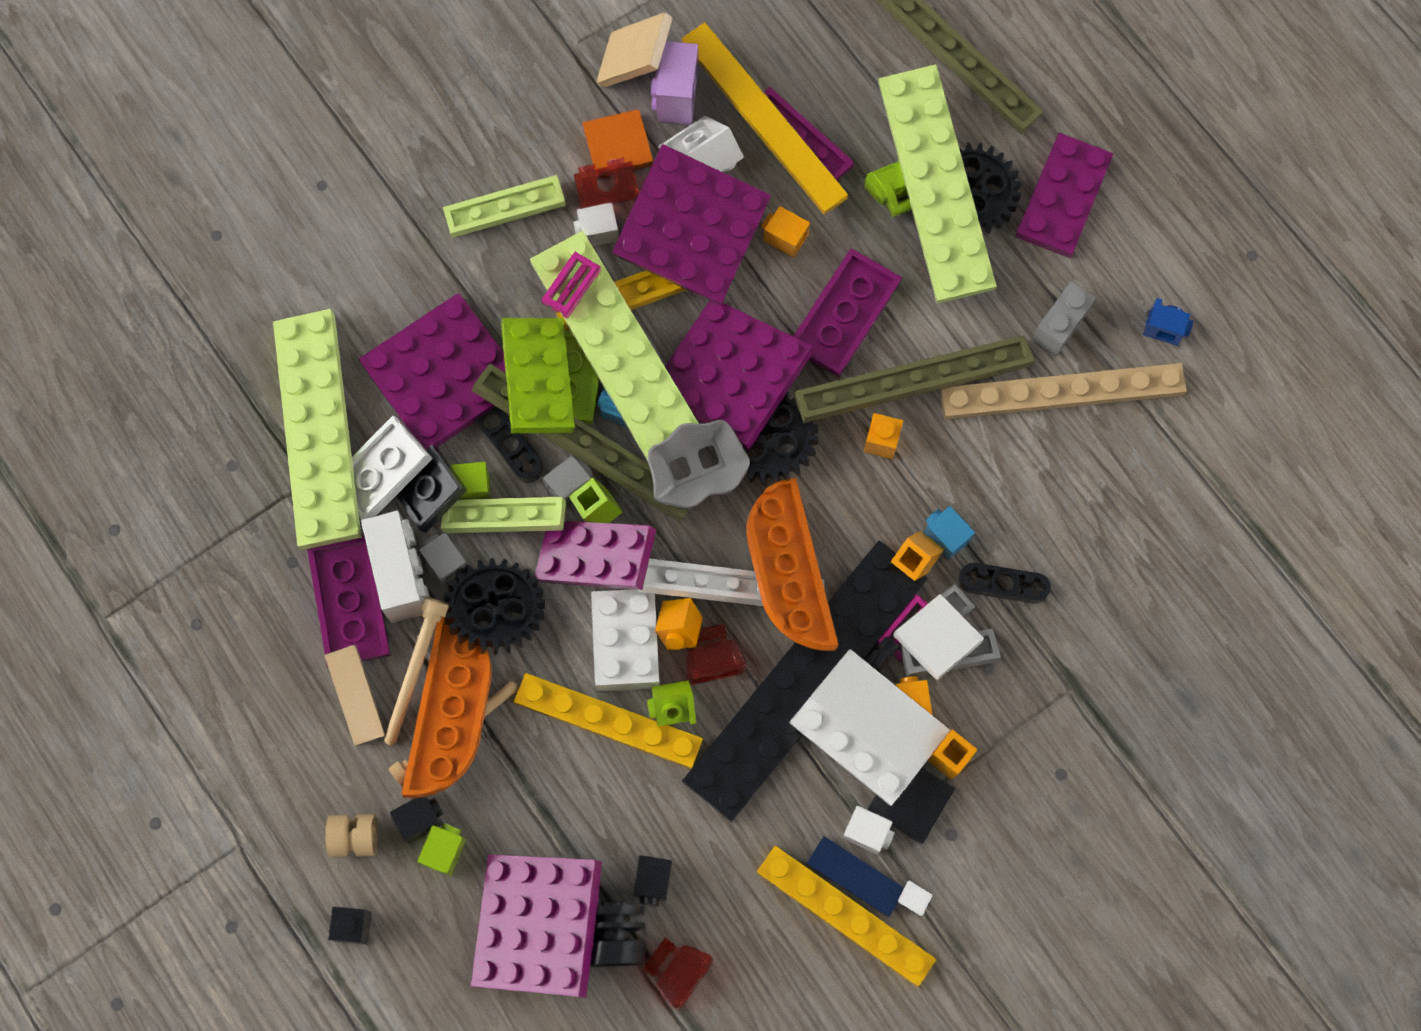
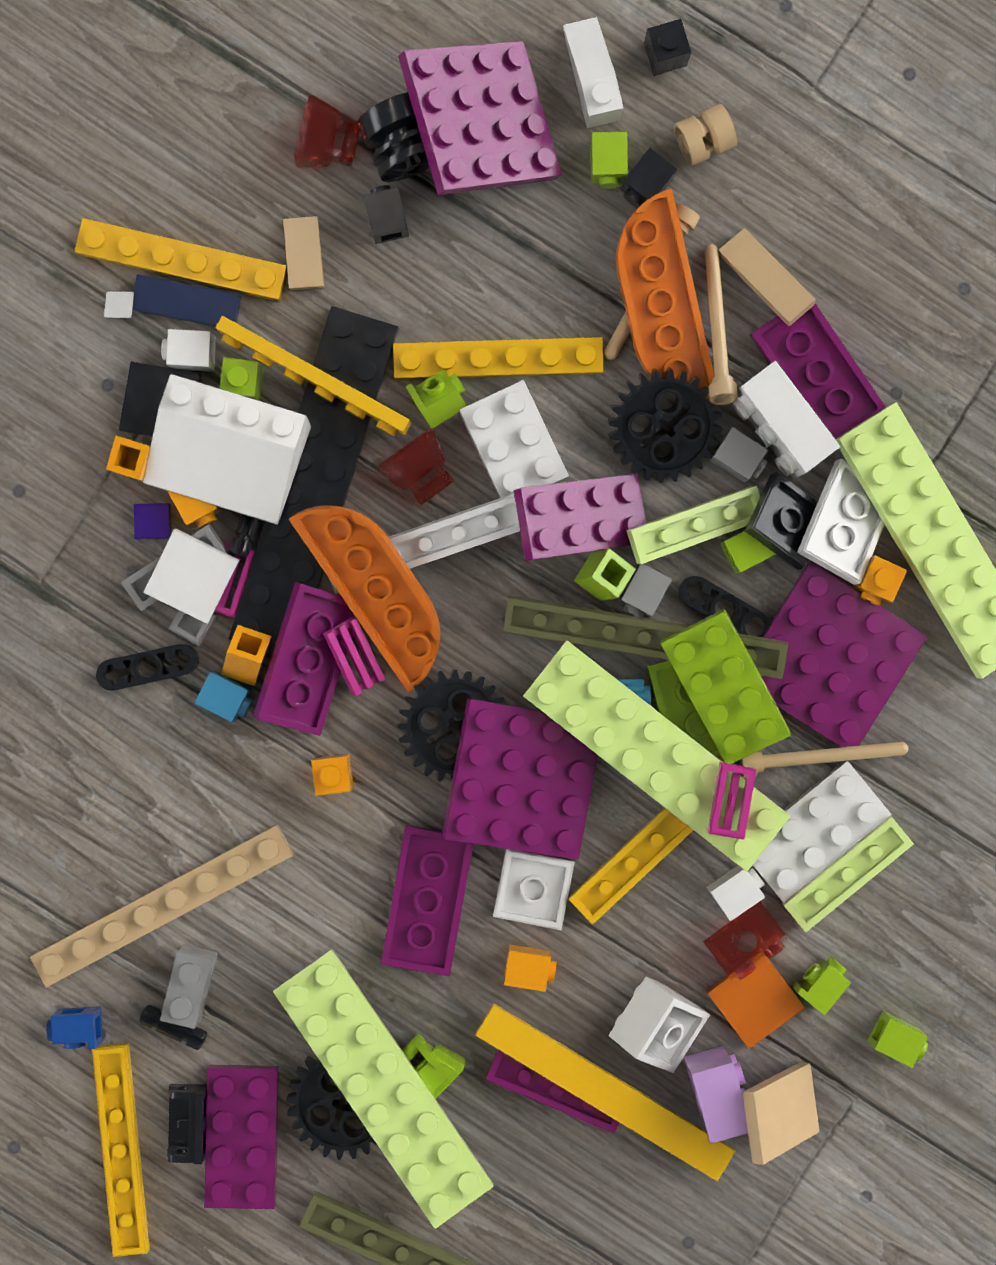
camera: 155 degrees right, 15 degrees up
magenta plate [612,144,772,305] -> none
light grey piece [648,420,750,509] -> none
light orange brick [655,598,703,650] -> none
olive plate [794,335,1035,423] -> none
none -> yellow tile [92,1042,150,1257]
none -> dark purple tile [134,503,171,540]
none -> black axle [139,1005,207,1050]
none -> black hinge [167,1084,207,1164]
none -> yellow plate [215,315,412,437]
none -> lime brick [219,357,264,401]
none -> magenta plate [253,582,356,736]
none -> tan tile [283,216,325,291]
none -> dark pink tile [323,617,385,696]
none -> white tile [493,849,575,930]
none -> white slope [563,17,624,128]
none -> tan piece [739,742,909,778]
none -> white plate [752,761,892,903]
none -> lime brick [792,956,851,1016]
none -> light orange brick [852,555,908,606]
none -> lime brick [867,1011,928,1068]

